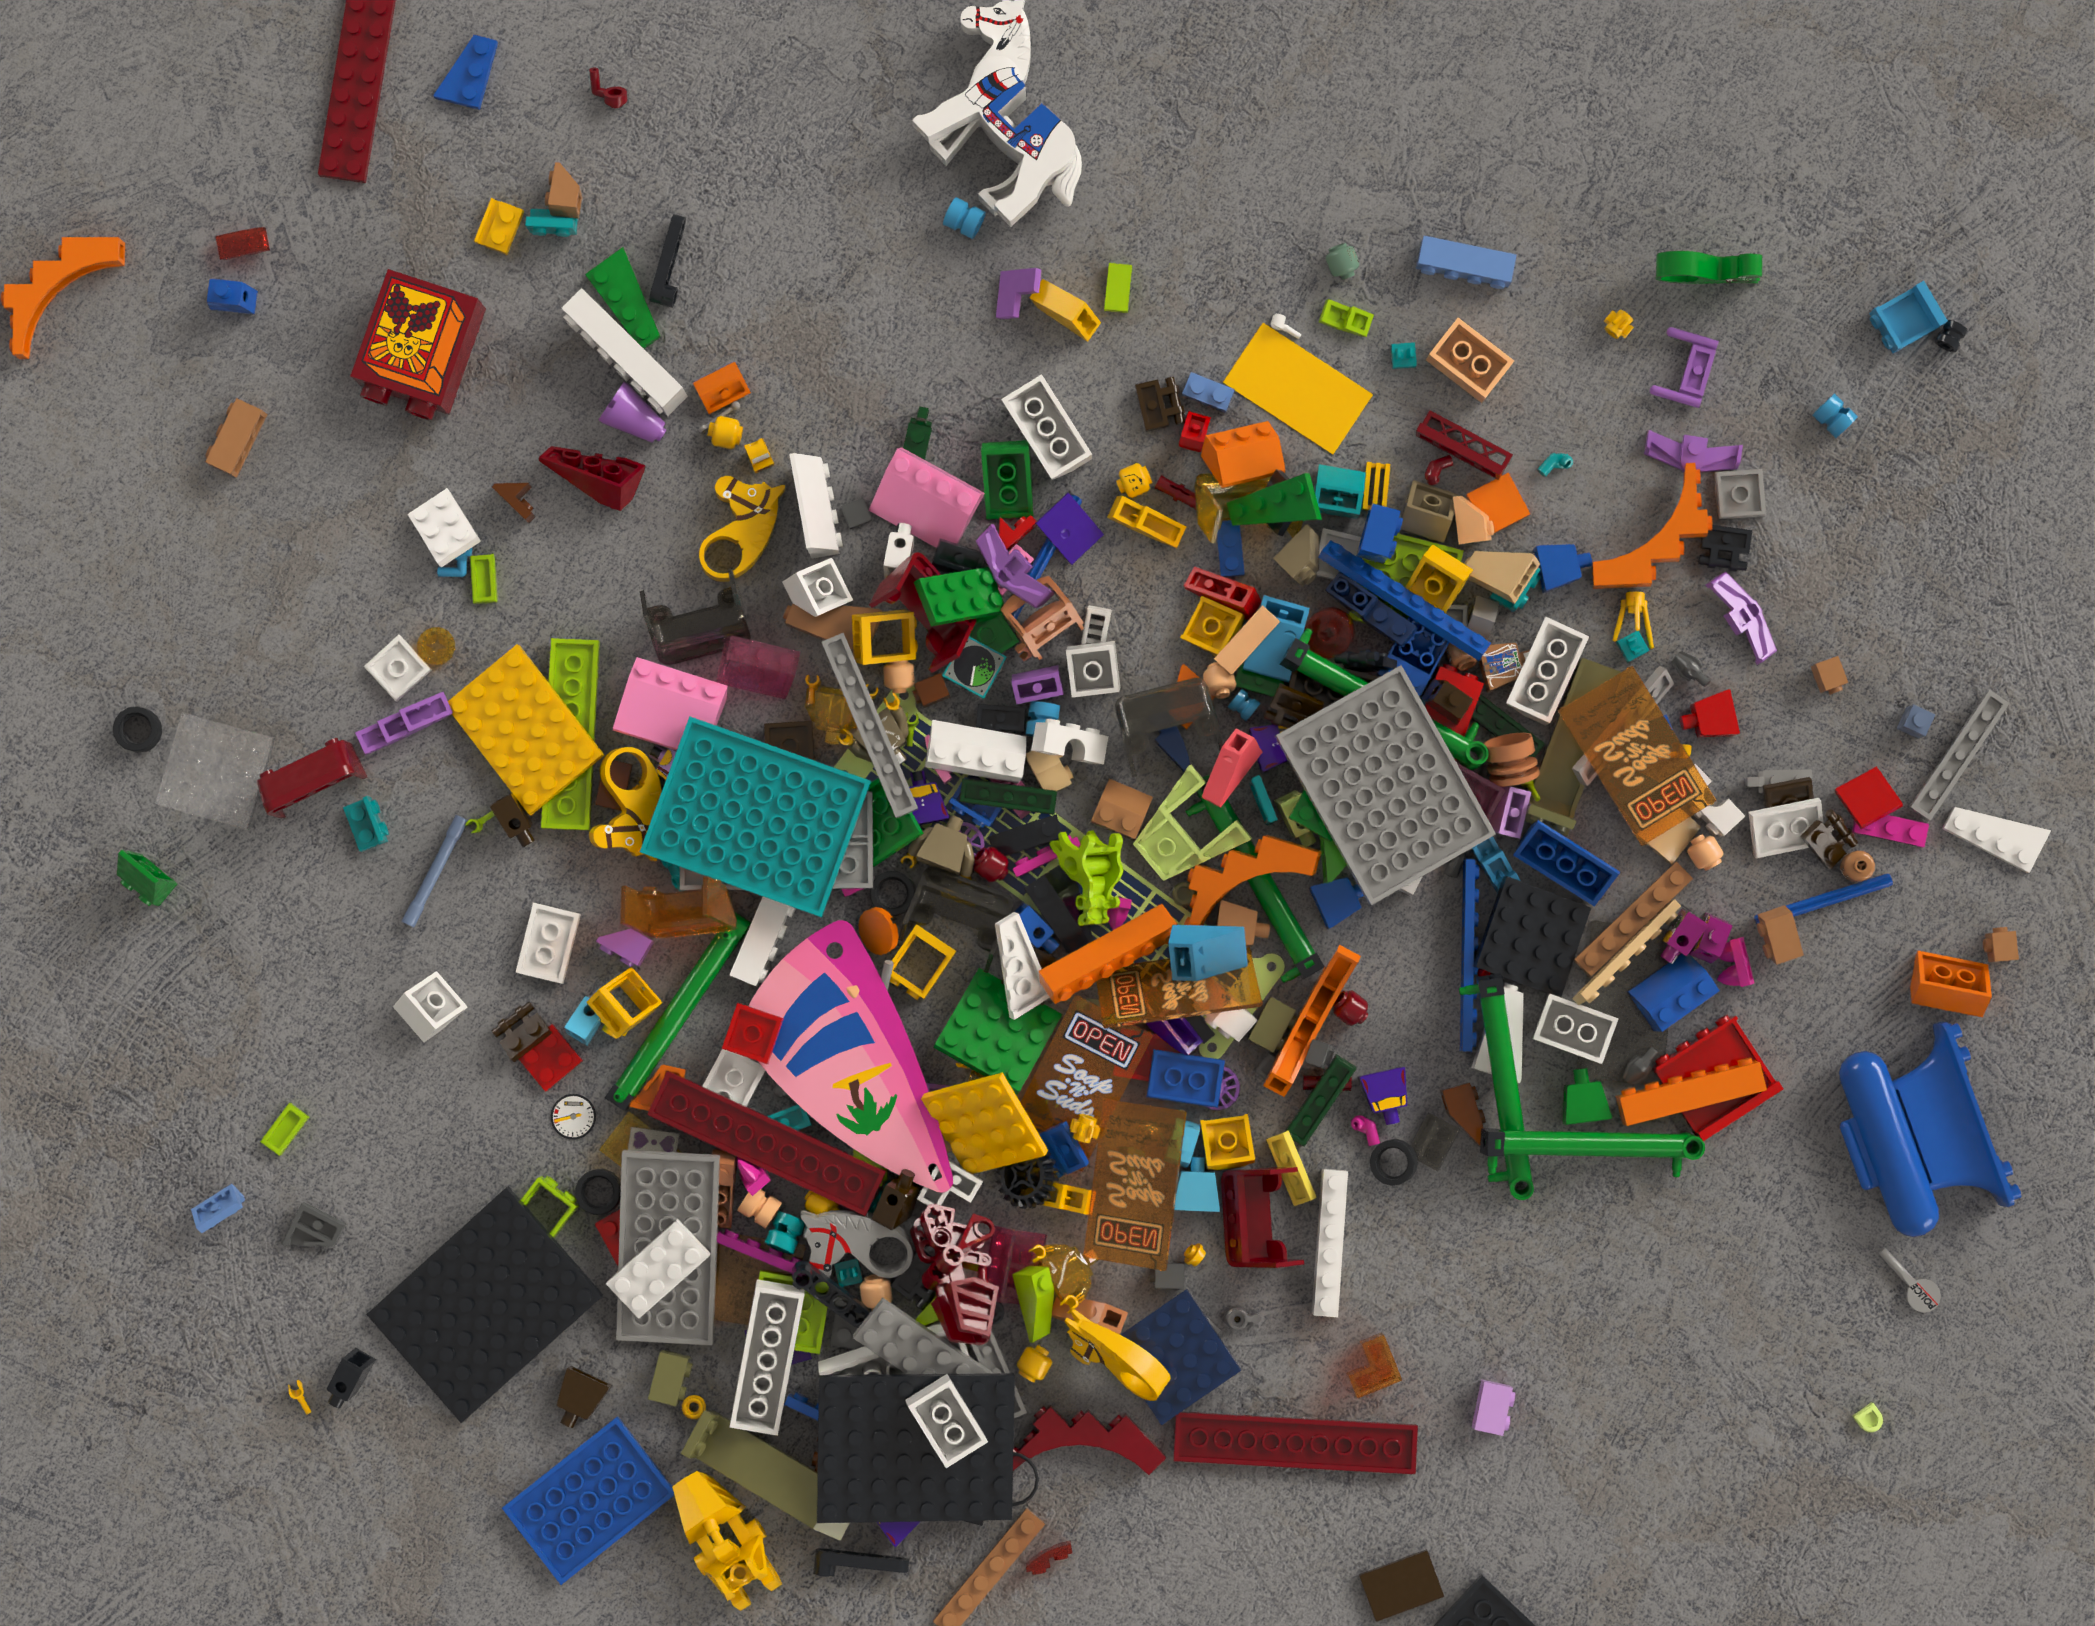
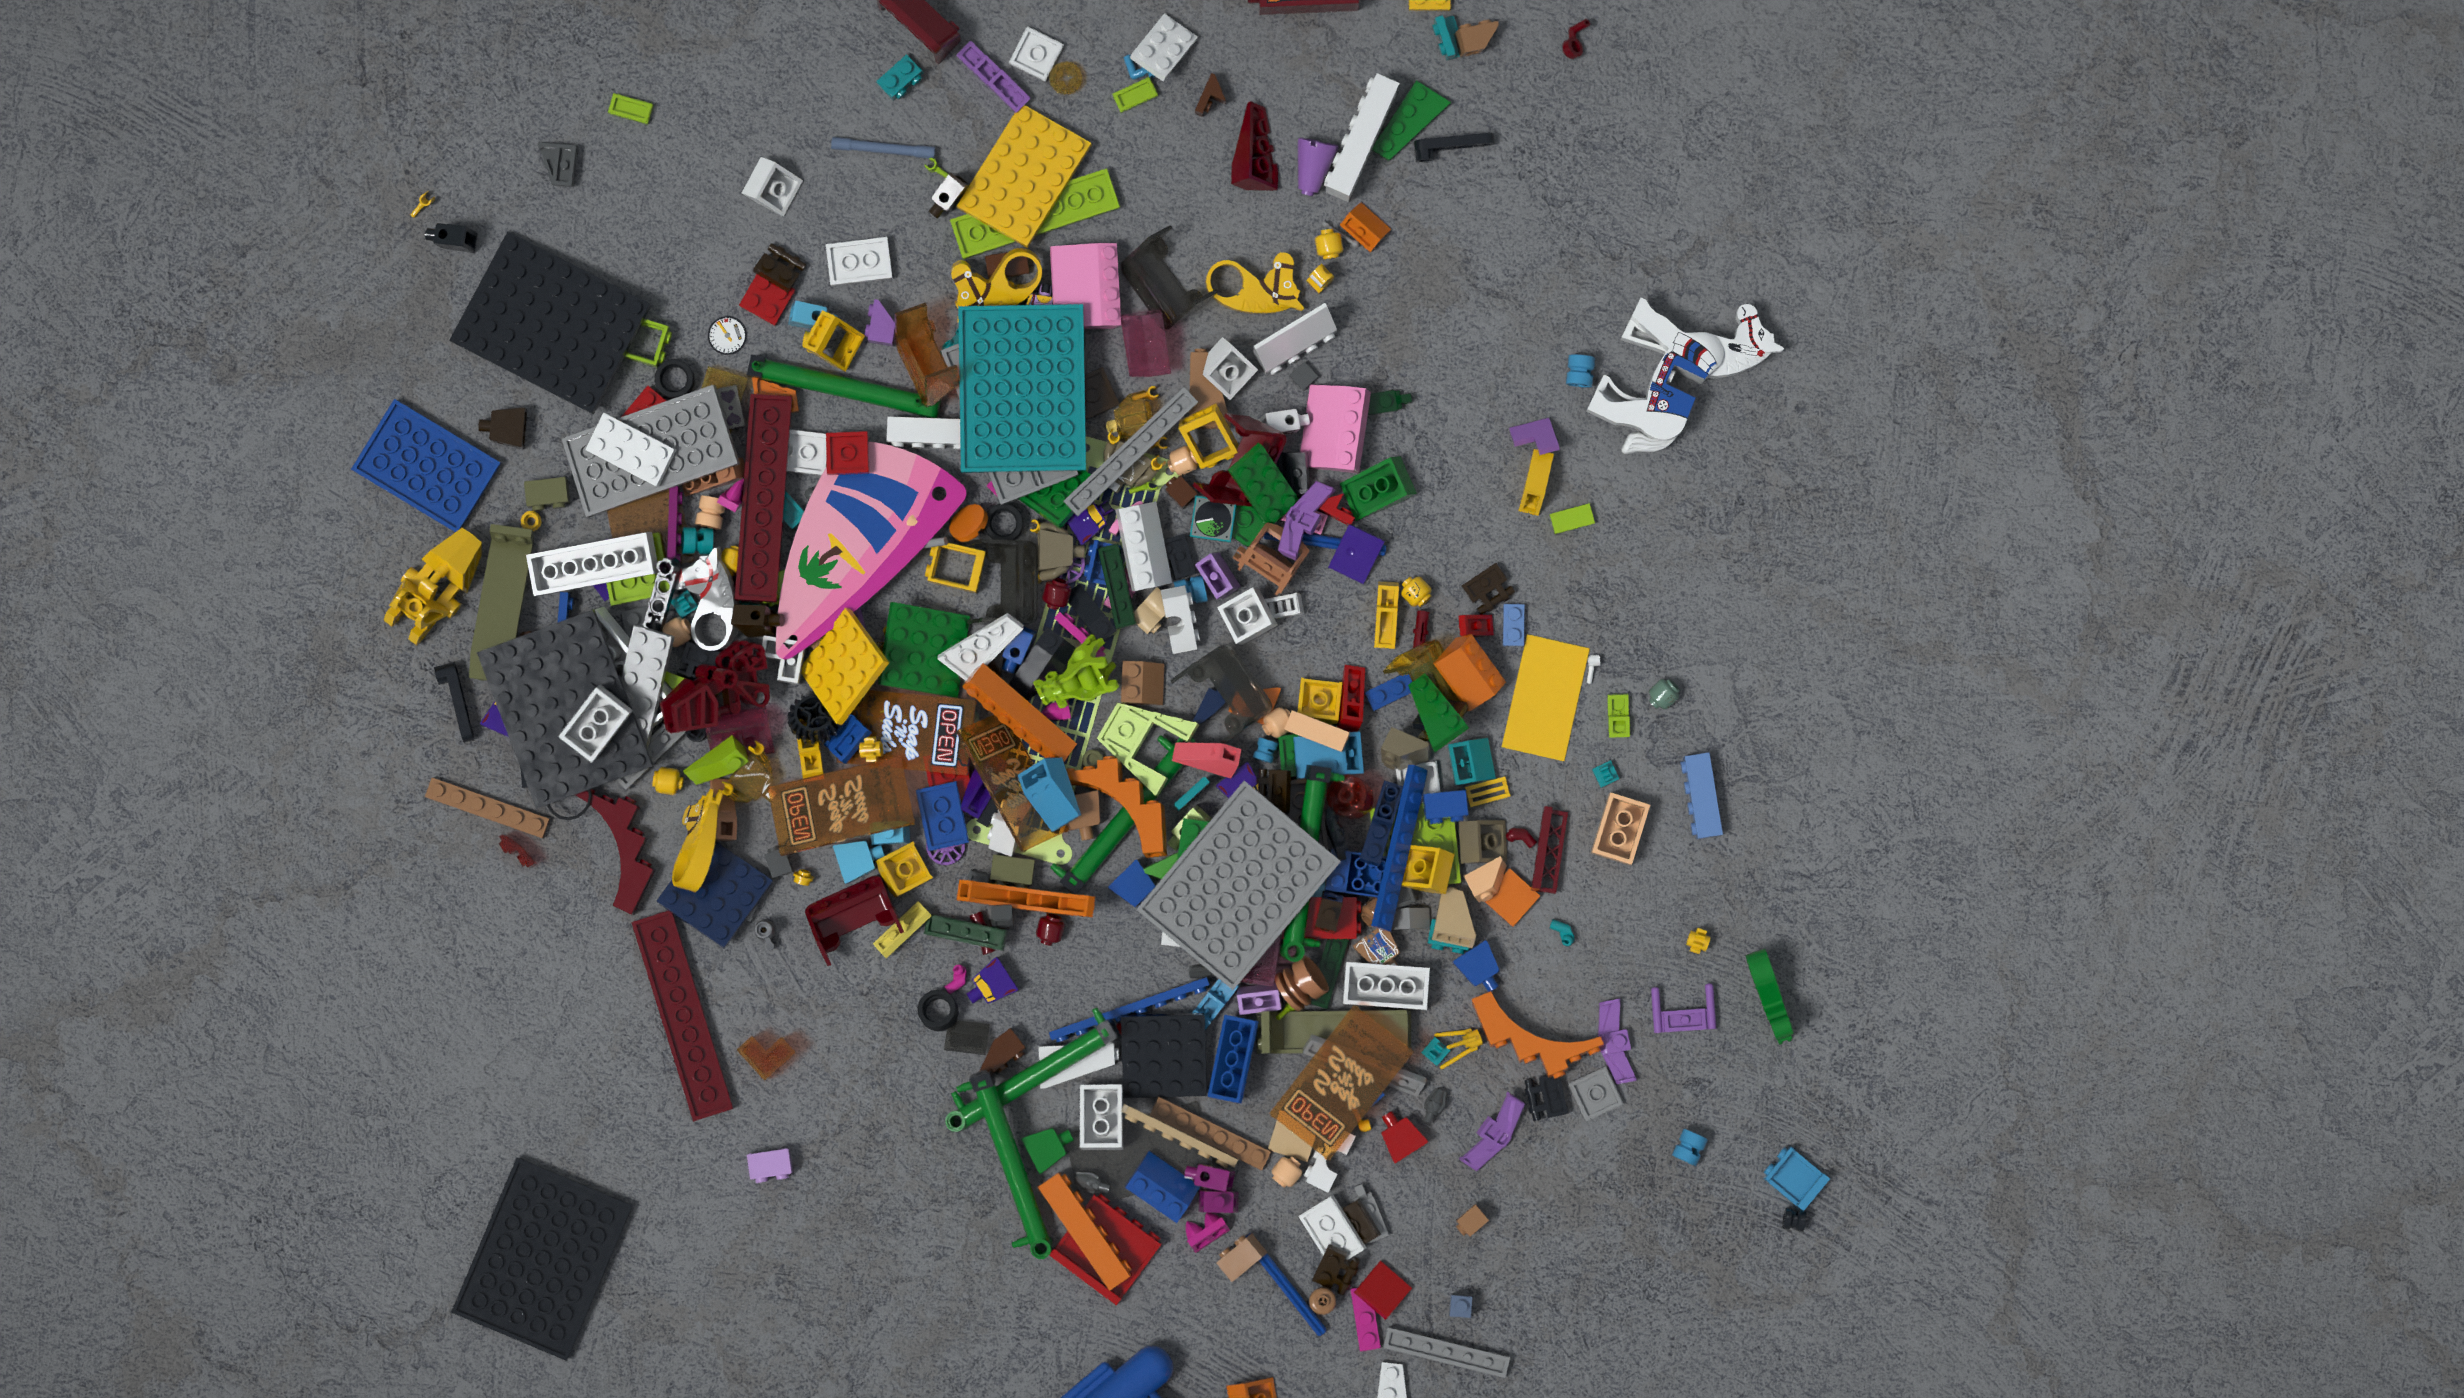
camera: 65 degrees right, 0 degrees up
medium blue bracket [191,1184,245,1233] -> none
white slope [1001,374,1092,480] -> none
white brick [1312,1169,1348,1317] -> none
dark brown tile [1359,1549,1444,1622] -> none

